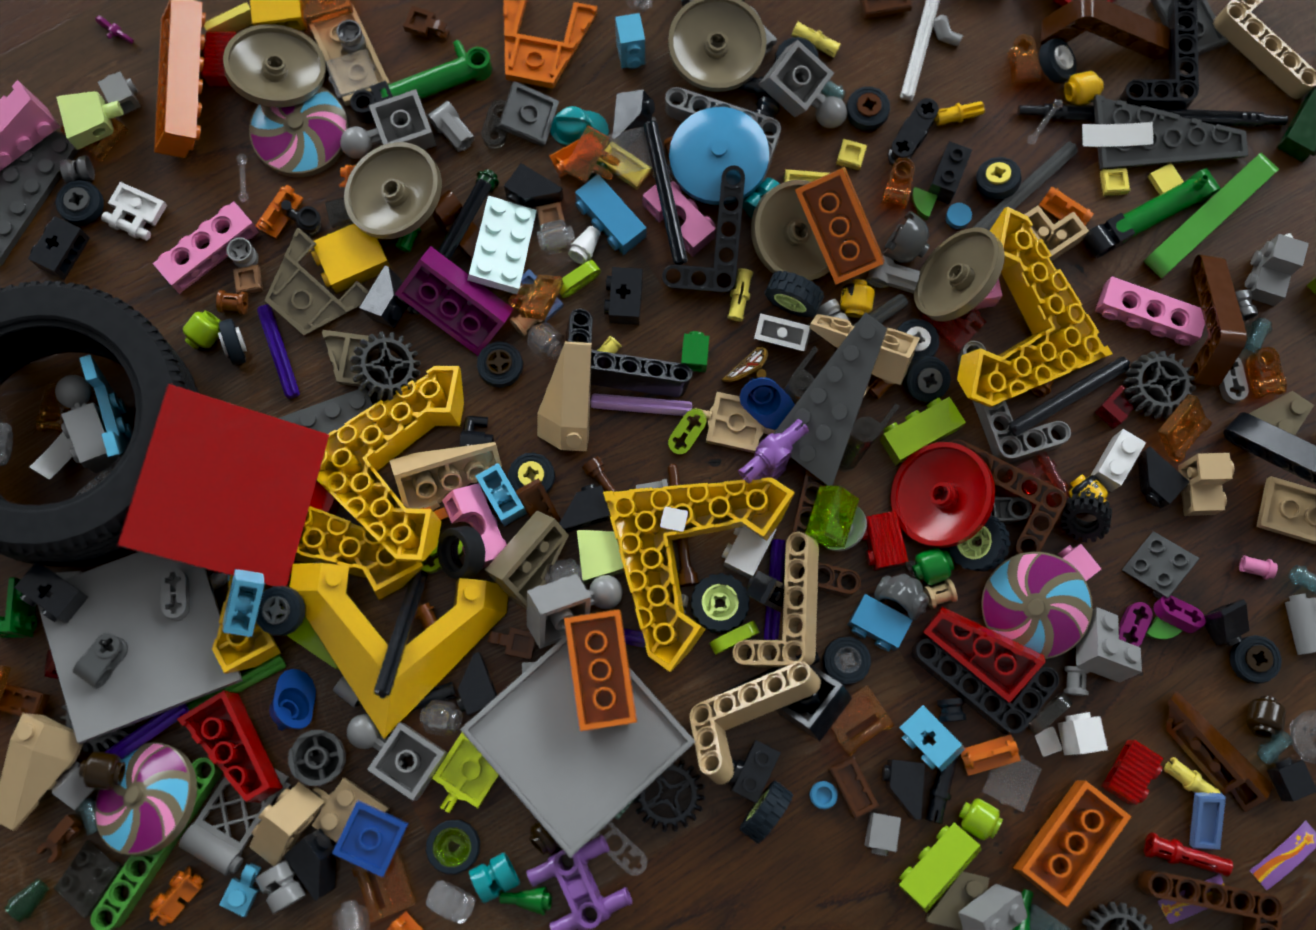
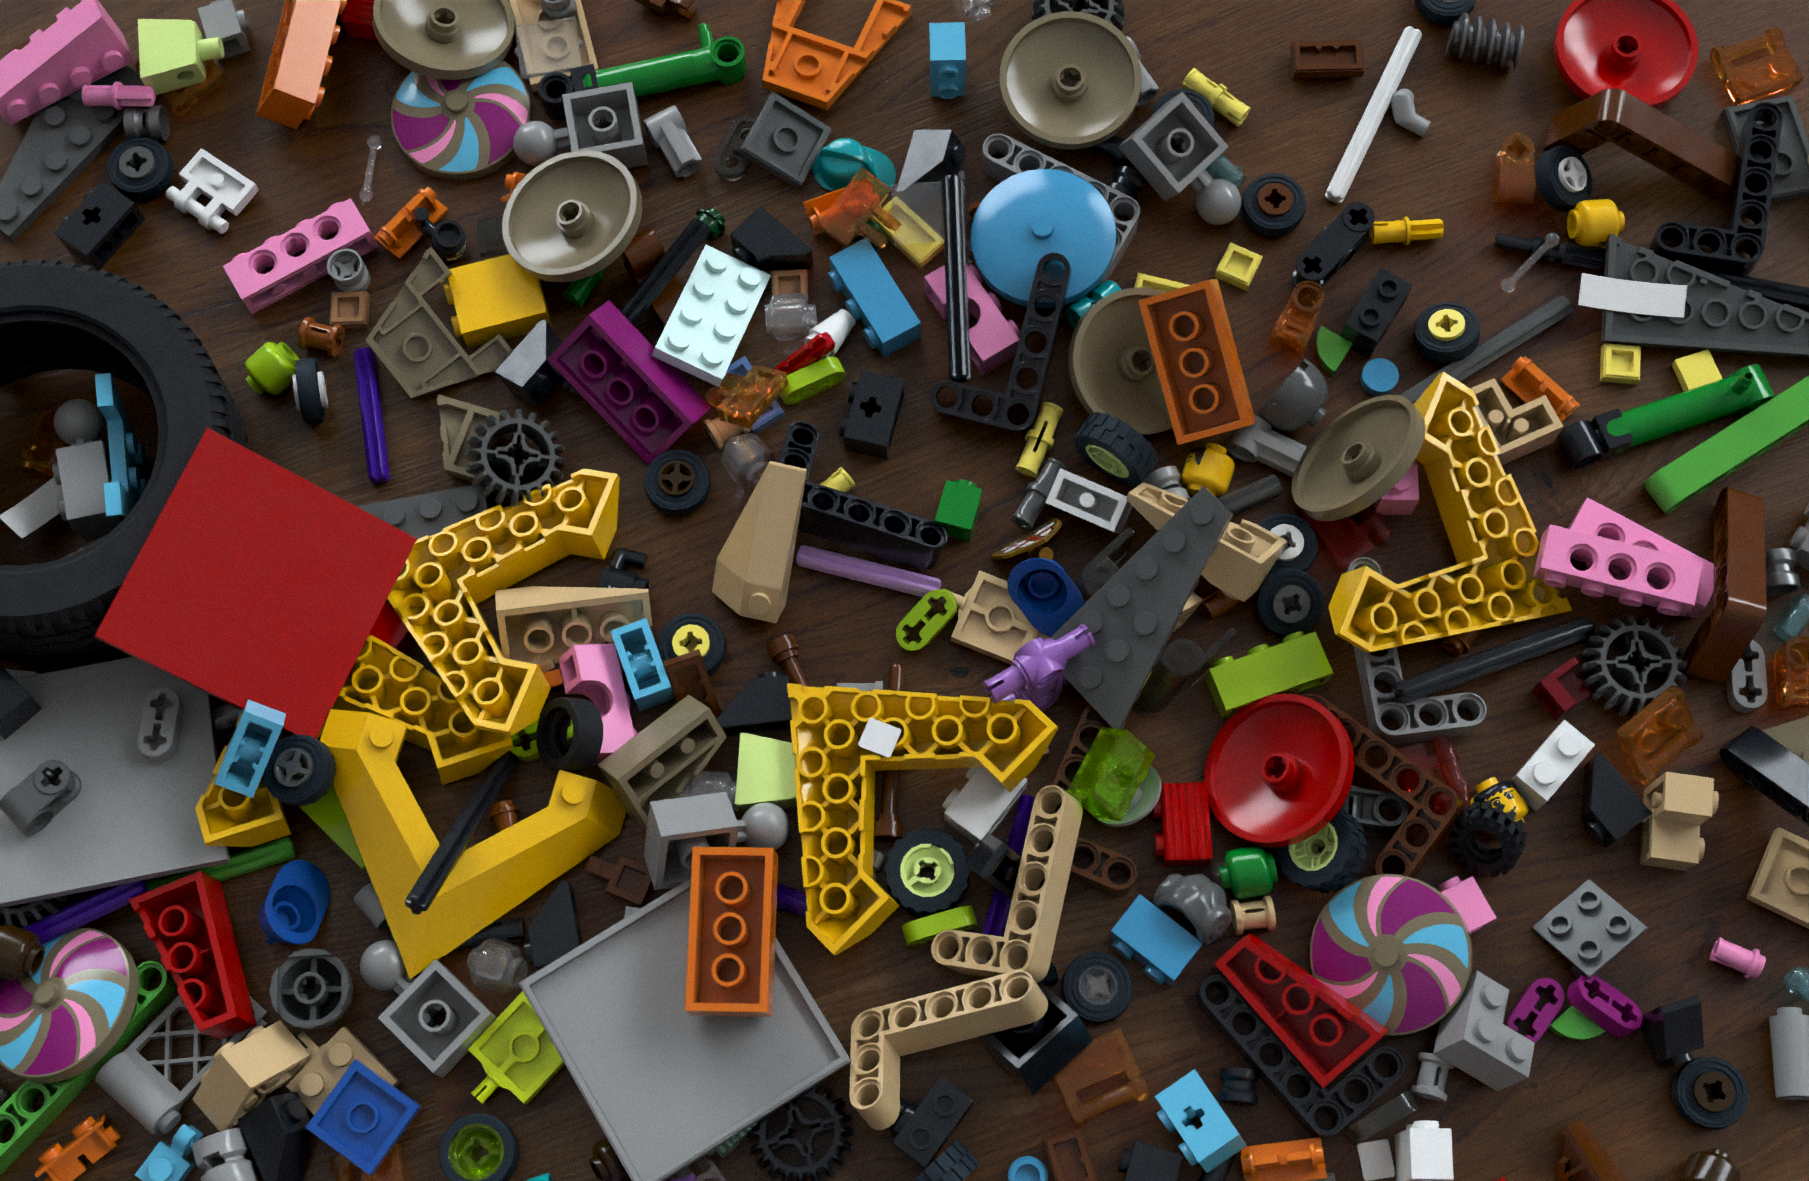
camera: 15 degrees right, 5 degrees down
none -> bright pink axle [82,82,156,110]
none -> red axle [775,332,835,381]
none -> dark grey pin [1011,458,1068,531]
none -> bright pink brick [1533,524,1703,616]

